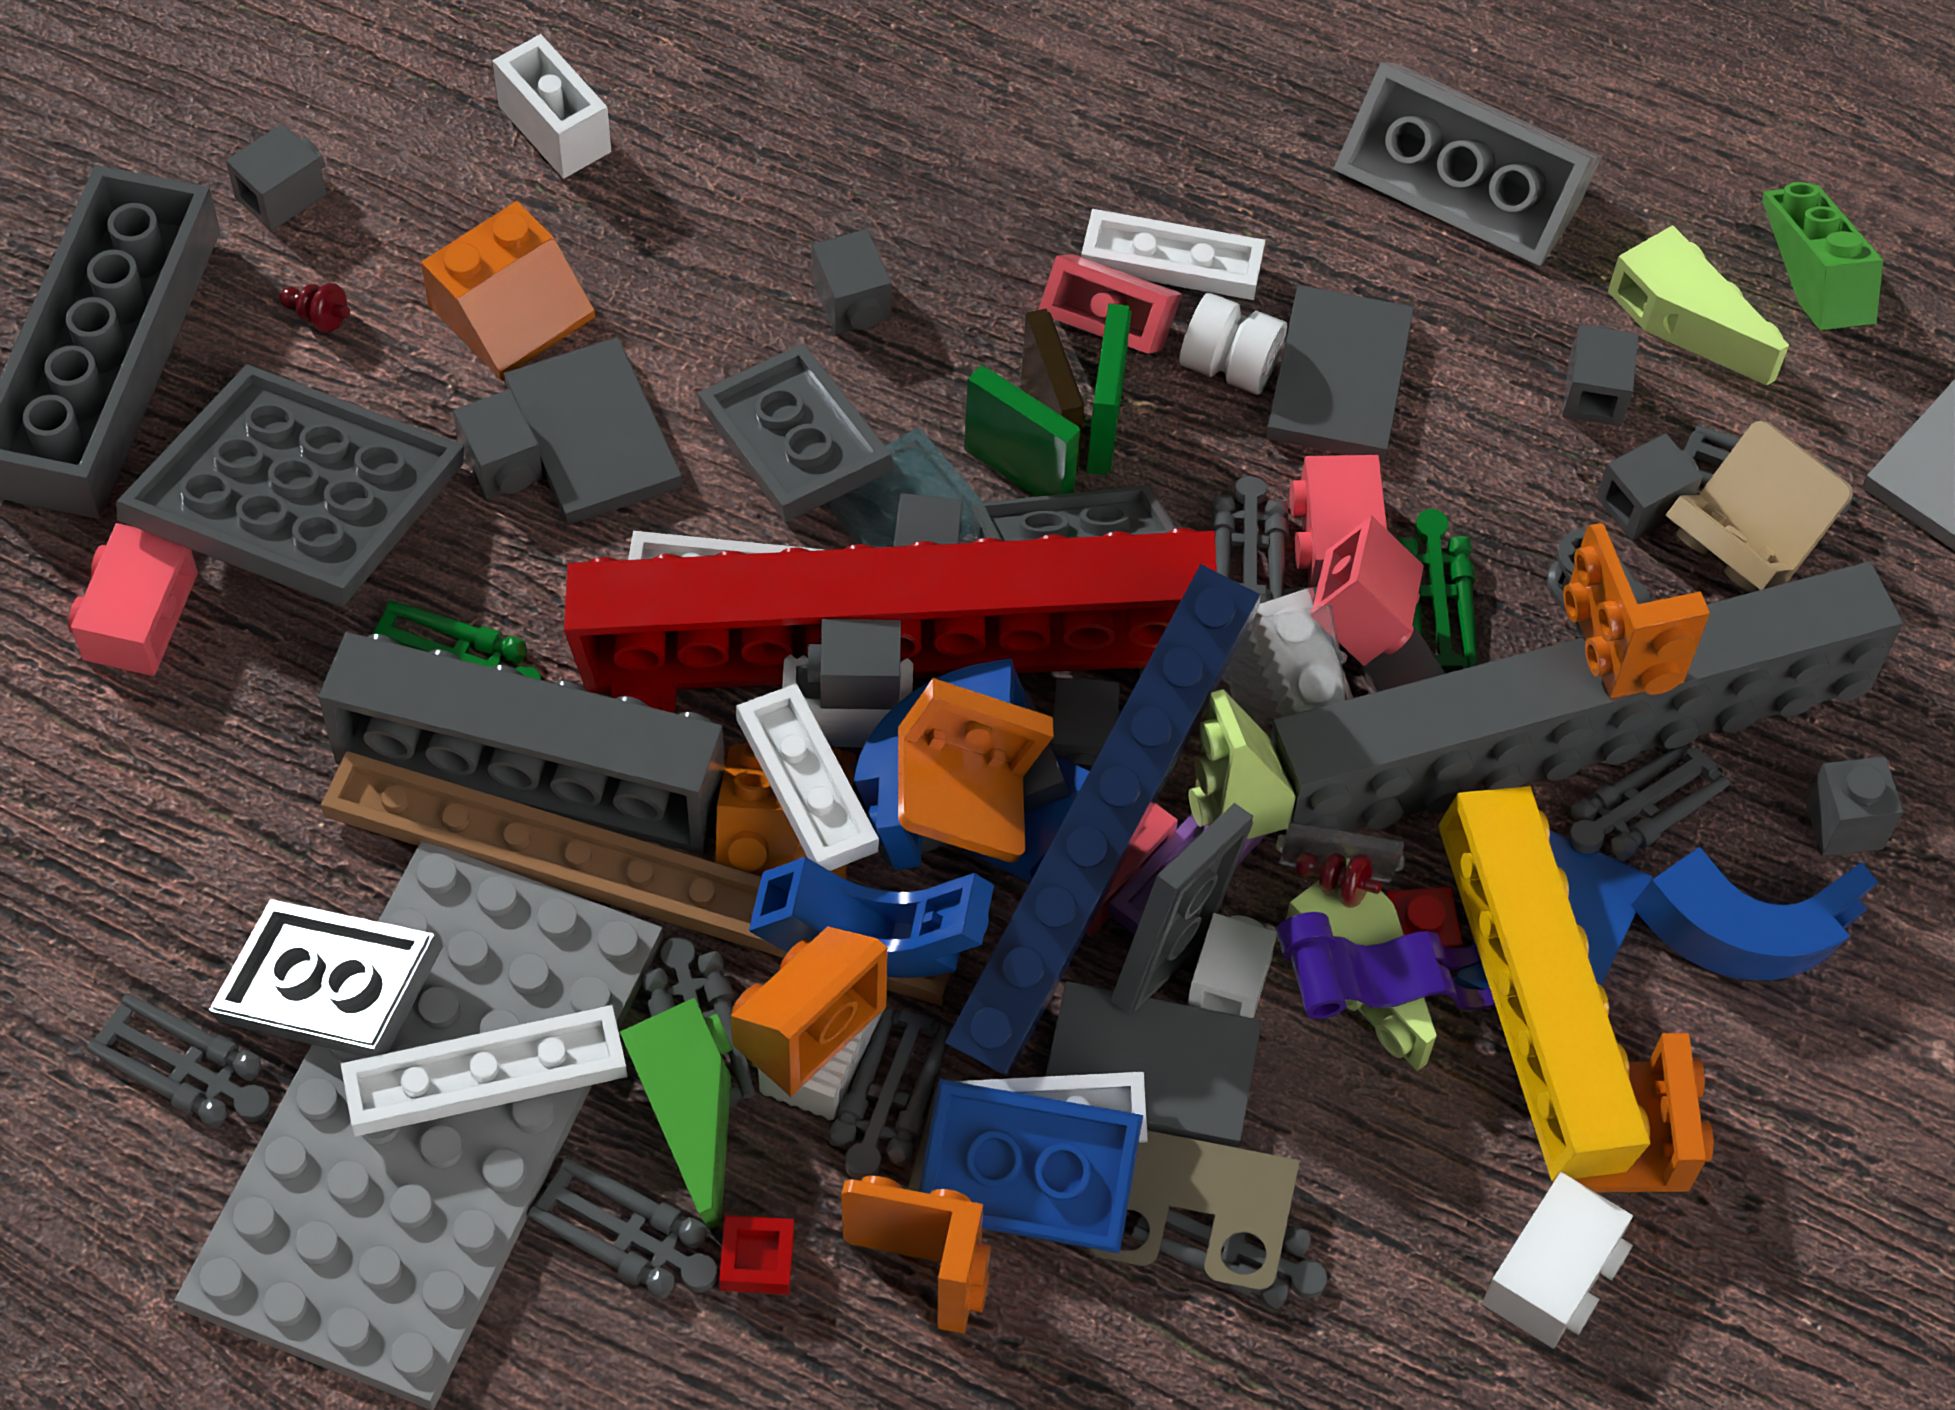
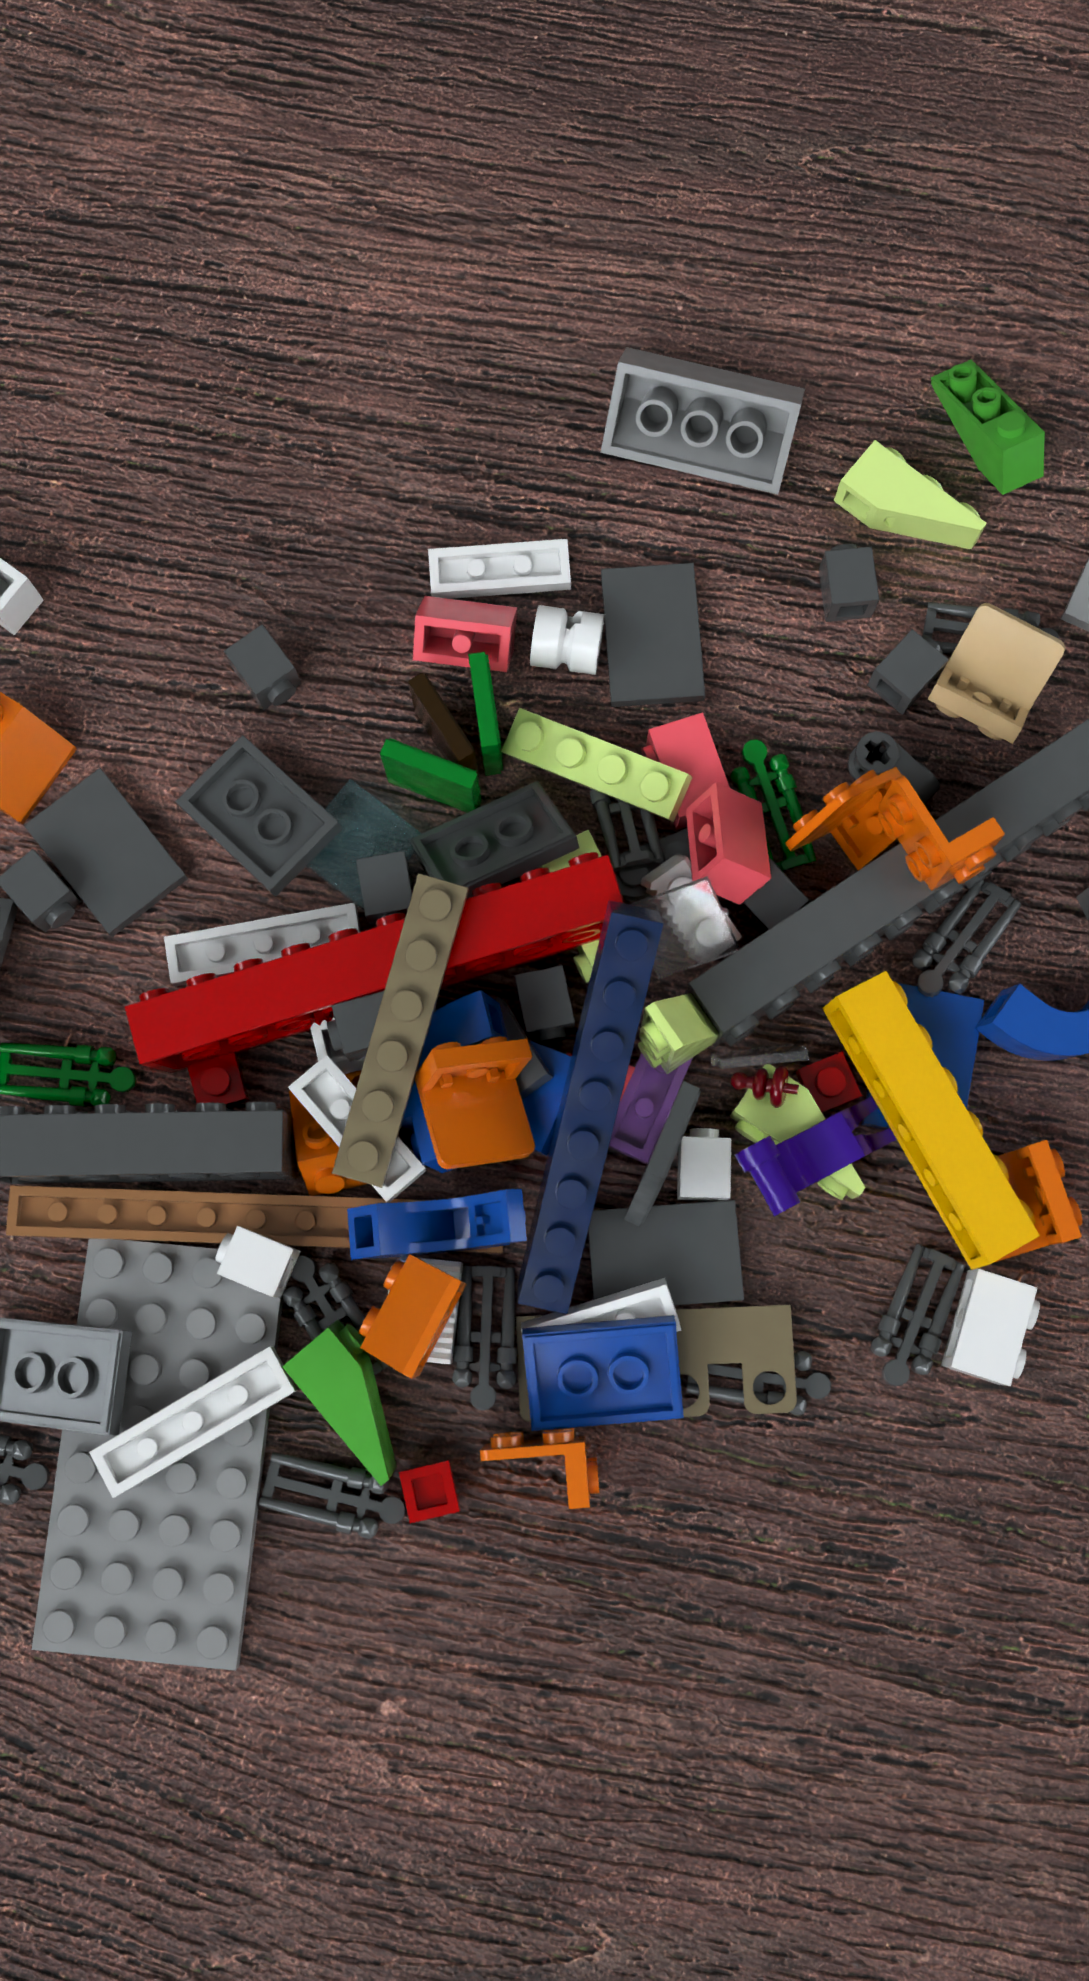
camera: 10 degrees left, 20 degrees up
none -> white brick [215,1226,301,1298]
none -> dark tan plate [332,873,469,1188]
none -> yellowish green plate [501,708,693,822]
none -> orange bracket [785,767,931,871]
none -> dark grey piece [870,1244,965,1387]

